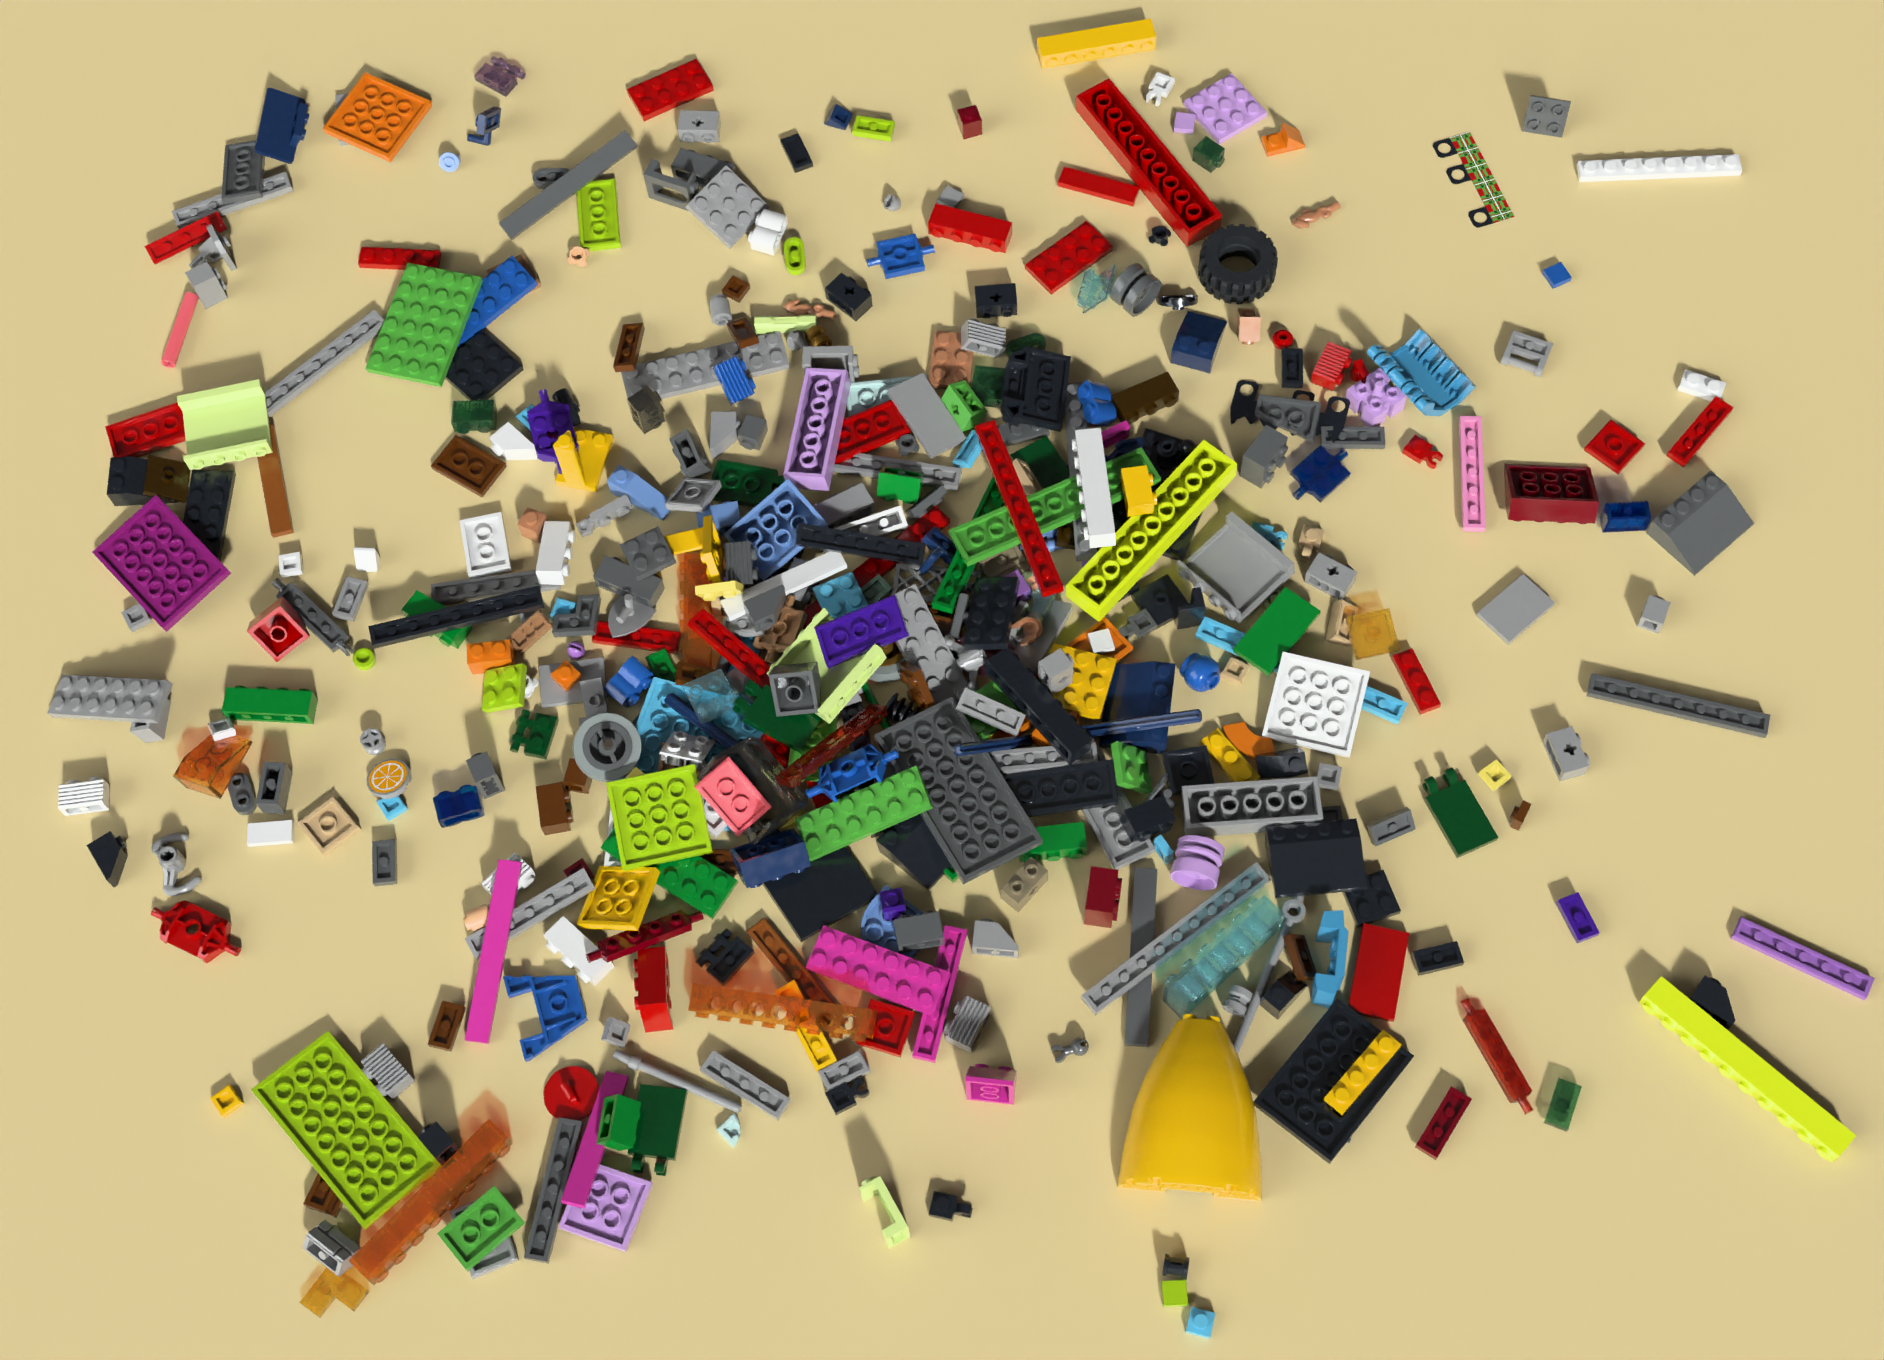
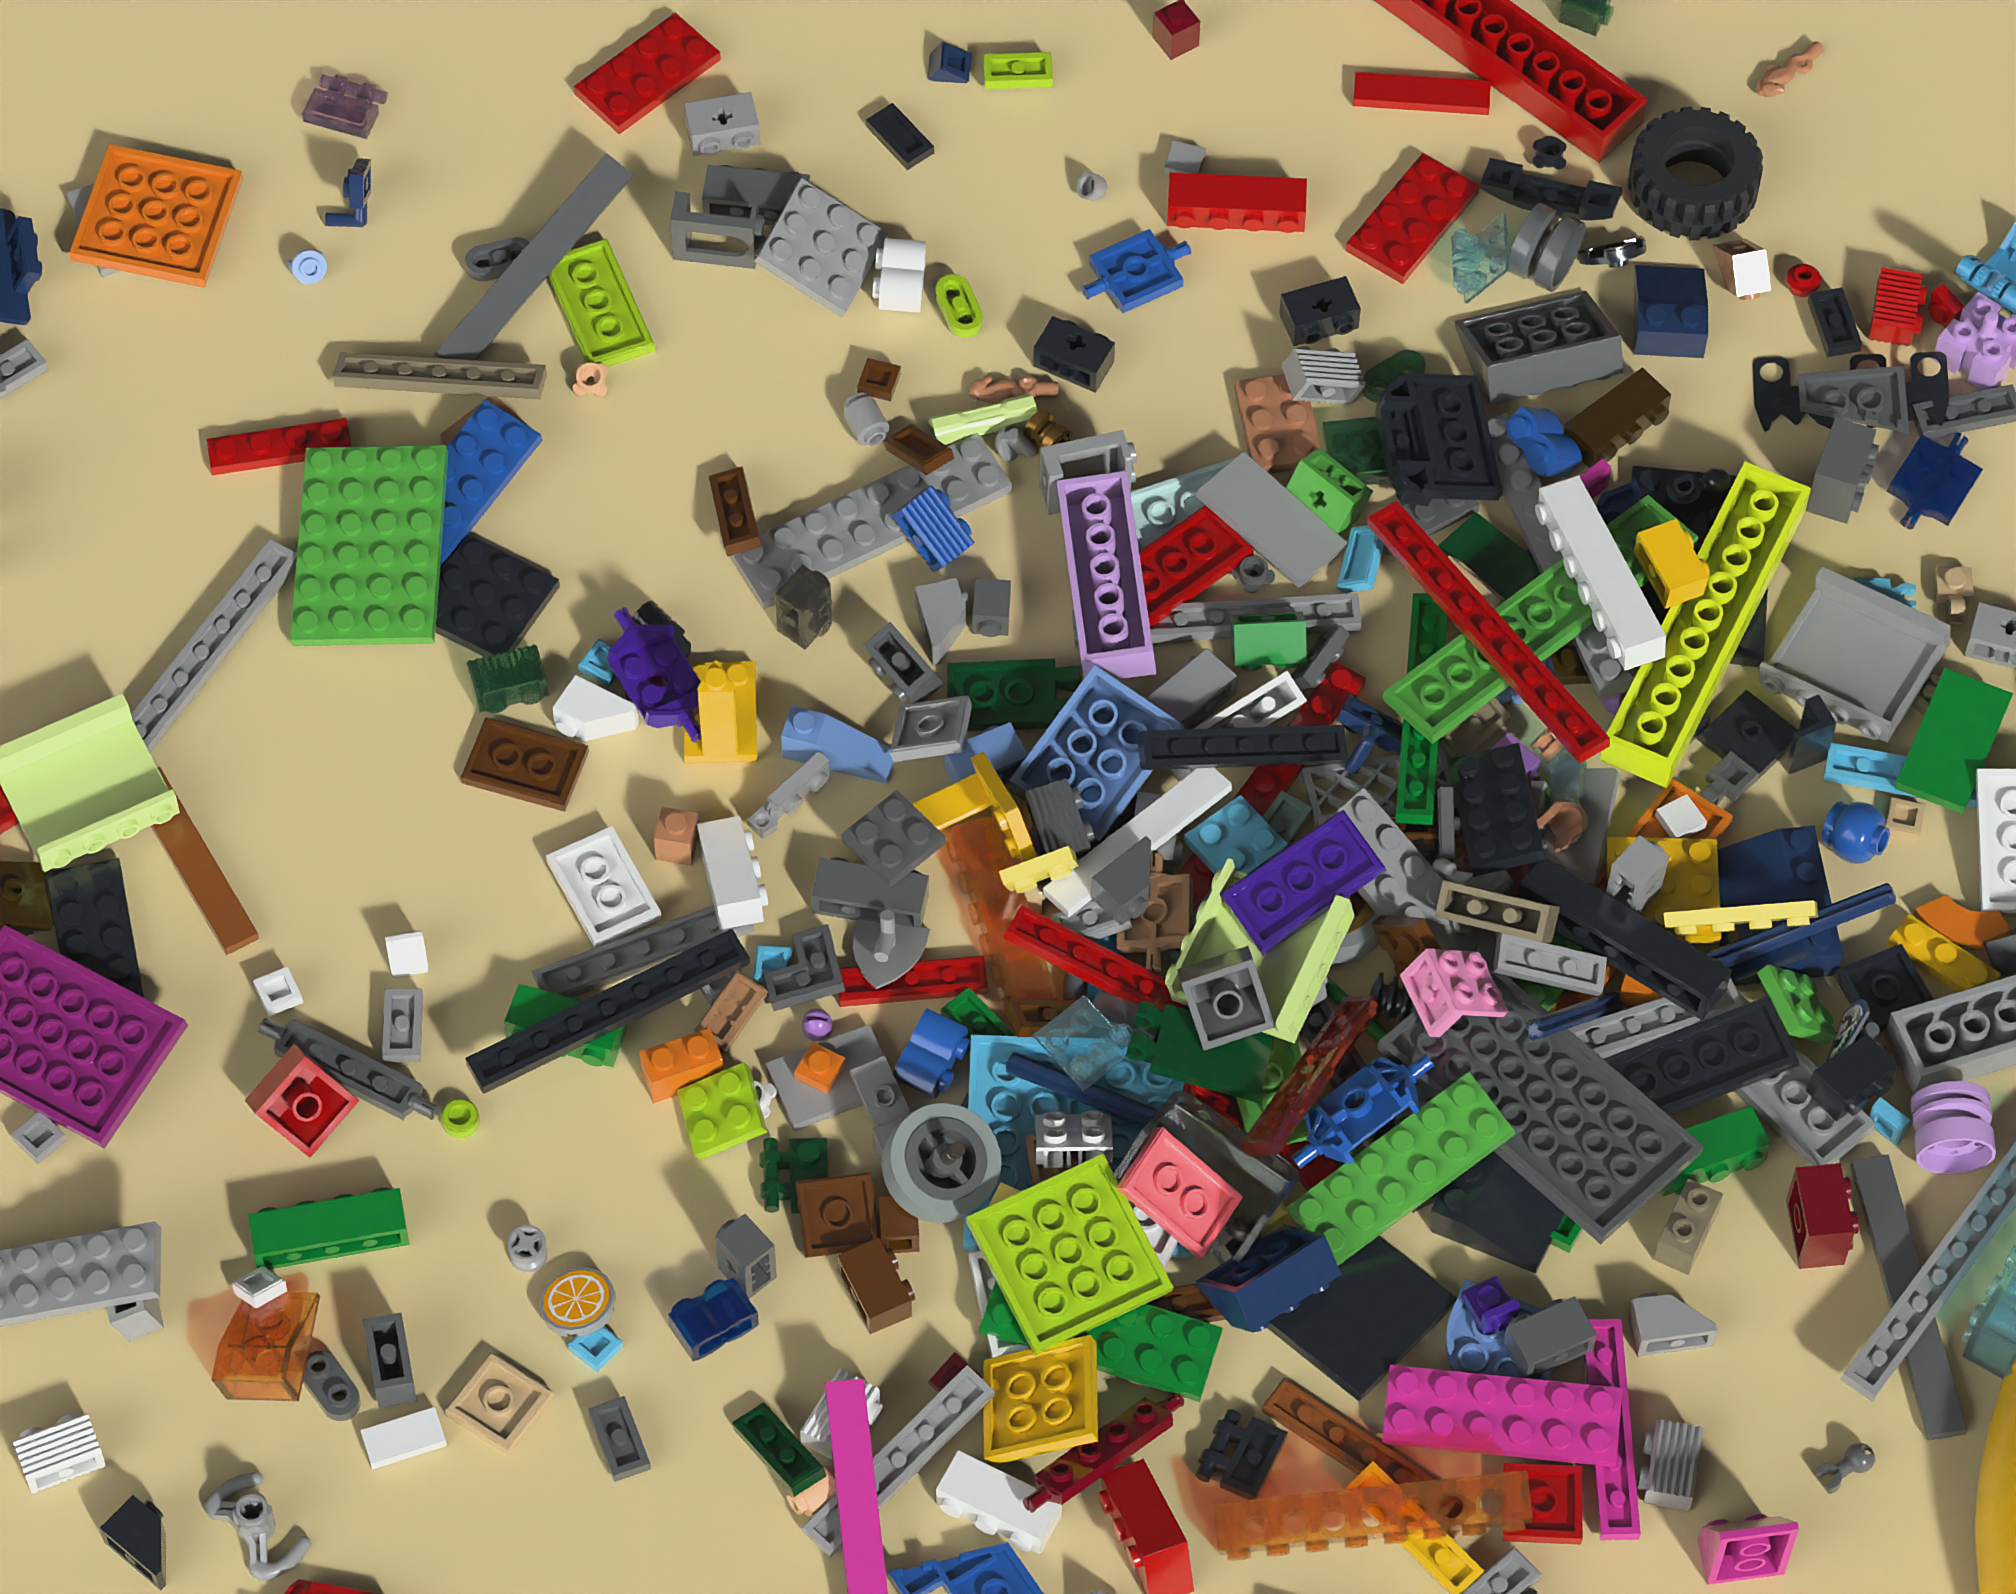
camera: 20 degrees left, 5 degrees down
none -> dark tan plate [332,352,547,399]
none -> dark green tile [732,1402,827,1497]
none -> reddish brown plate [795,1172,880,1258]
none -> bright pink bracket [1400,948,1508,1037]
none -> dark tan brick [1434,880,1560,943]
none -> dark grey slope [1455,291,1623,403]
none -> black slope [1480,158,1622,221]
none -> light yellow plate [1664,900,1818,935]

